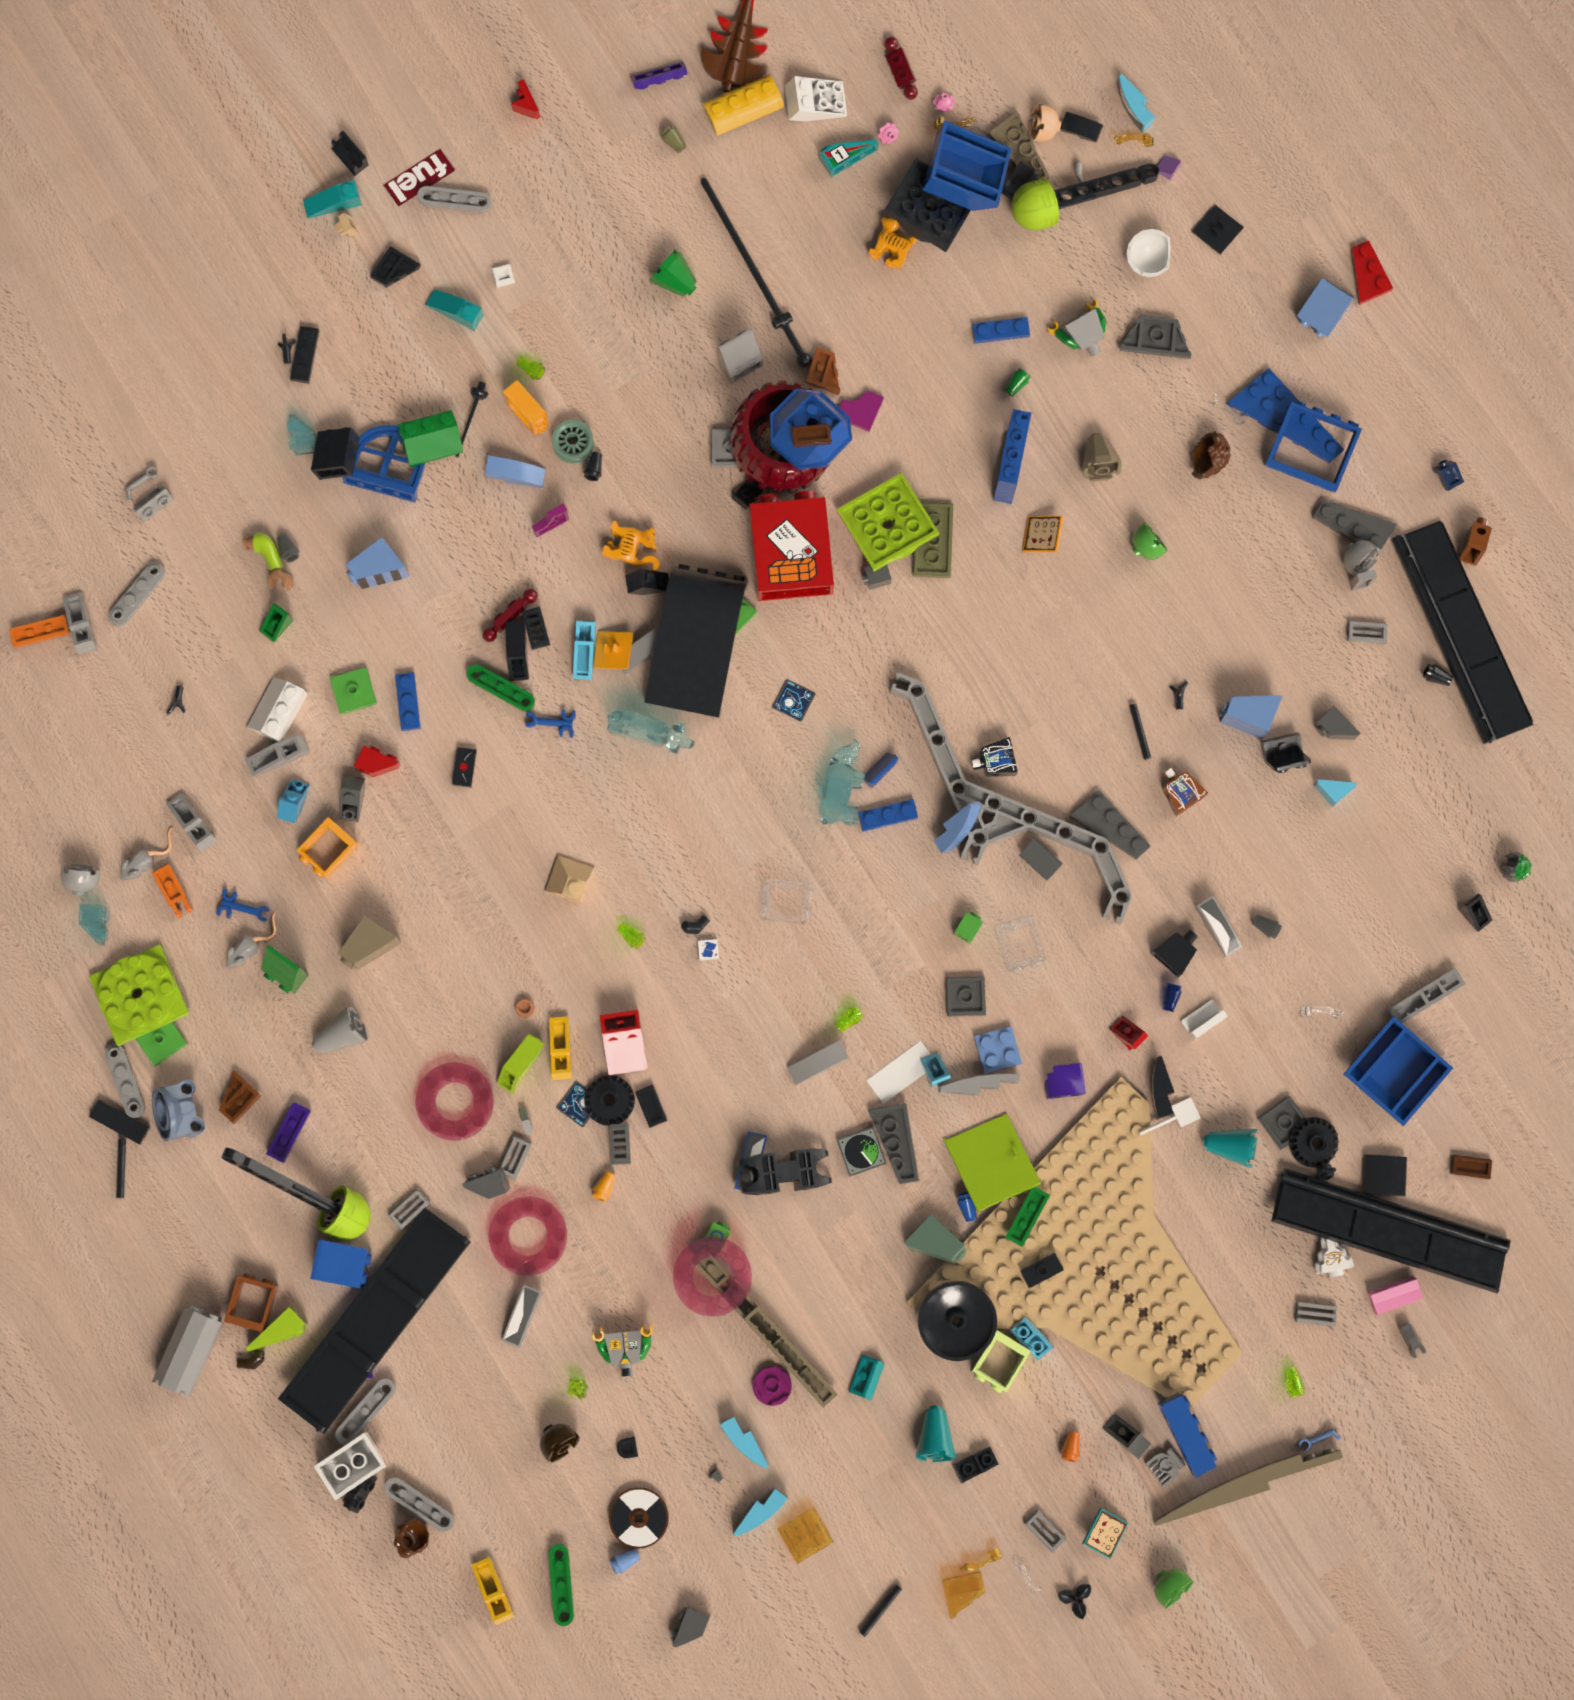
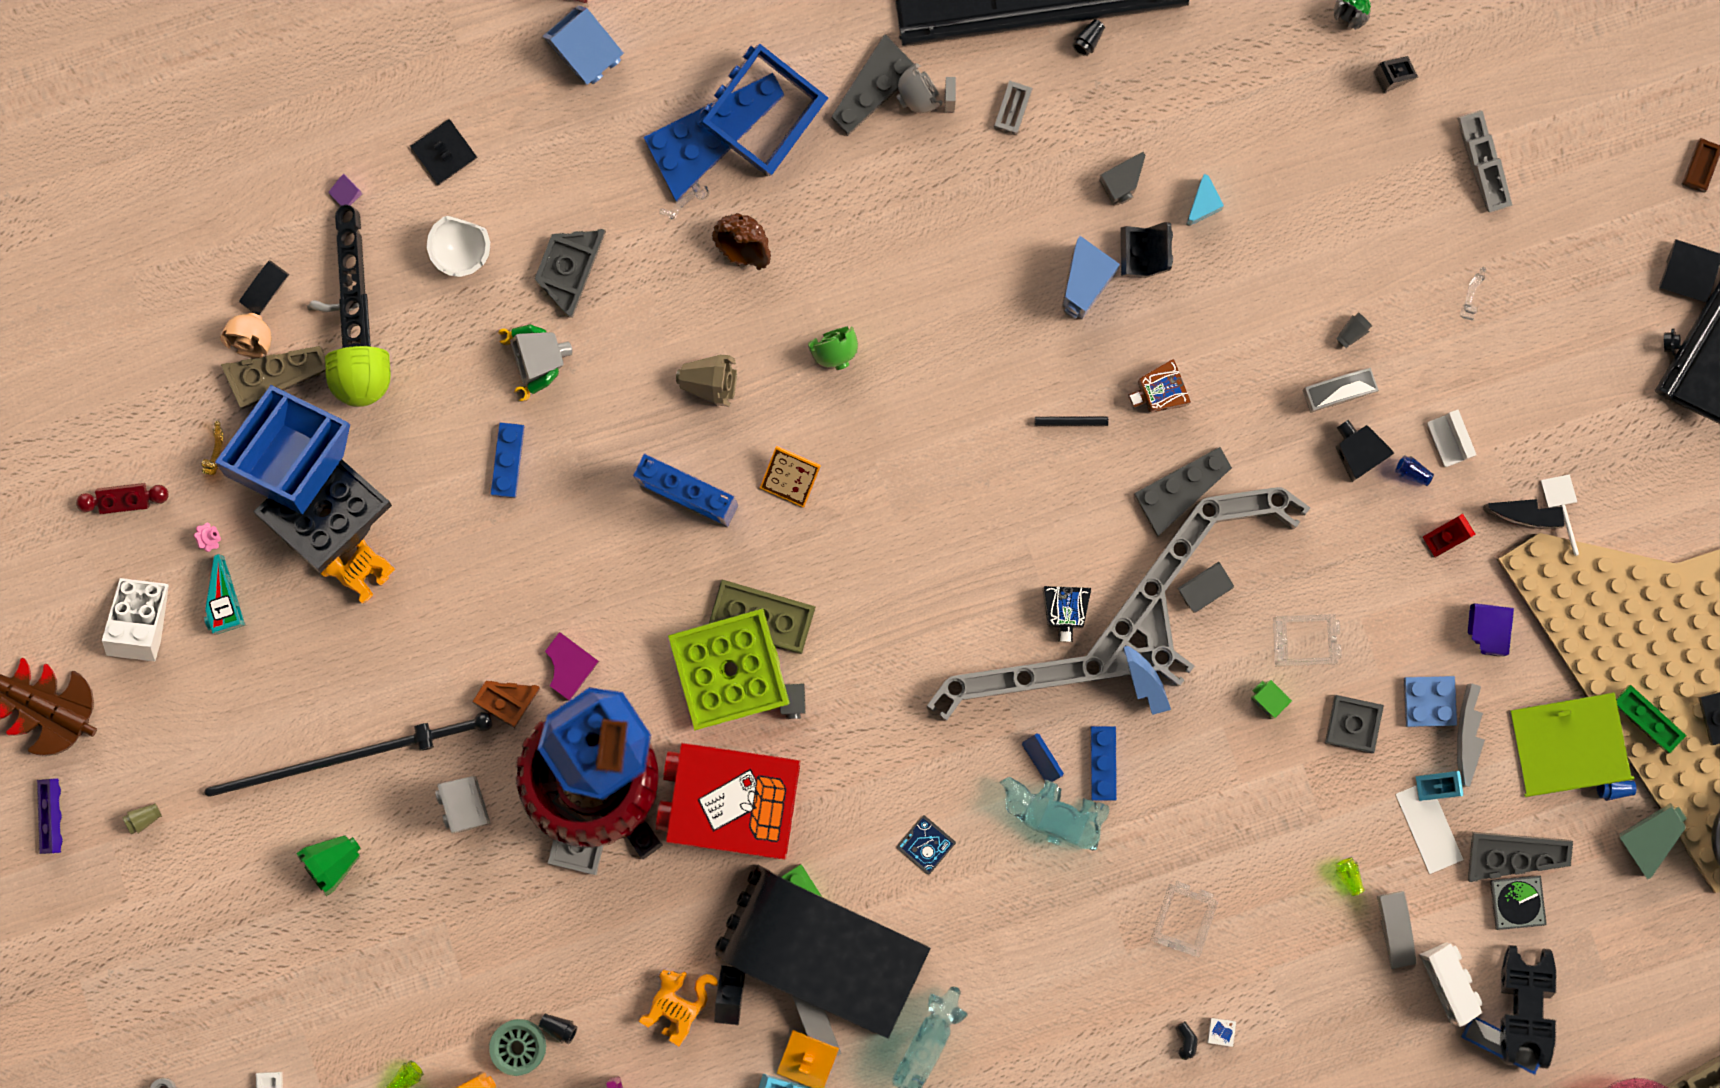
camera: 70 degrees left, 5 degrees up
red slope [511,79,540,119] -> none
yellow container [702,75,784,136] -> none
bright pink plant [933,93,955,112] -> none
black bracket [1002,160,1040,200] -> none
green cone [1004,368,1030,397] -> none
clear yellow piece [1114,133,1154,147] -> none
medium azure slope [1117,74,1155,133] -> none
black bar [1169,681,1188,710] -> none
teal cone [1203,1129,1258,1168] -> none
dark grey tile [1257,1096,1305,1150] -> none
black gear [1289,1117,1339,1168] -> none
blue slope [1343,1016,1453,1126] -> none
none -> white slope [1419,942,1483,1027]

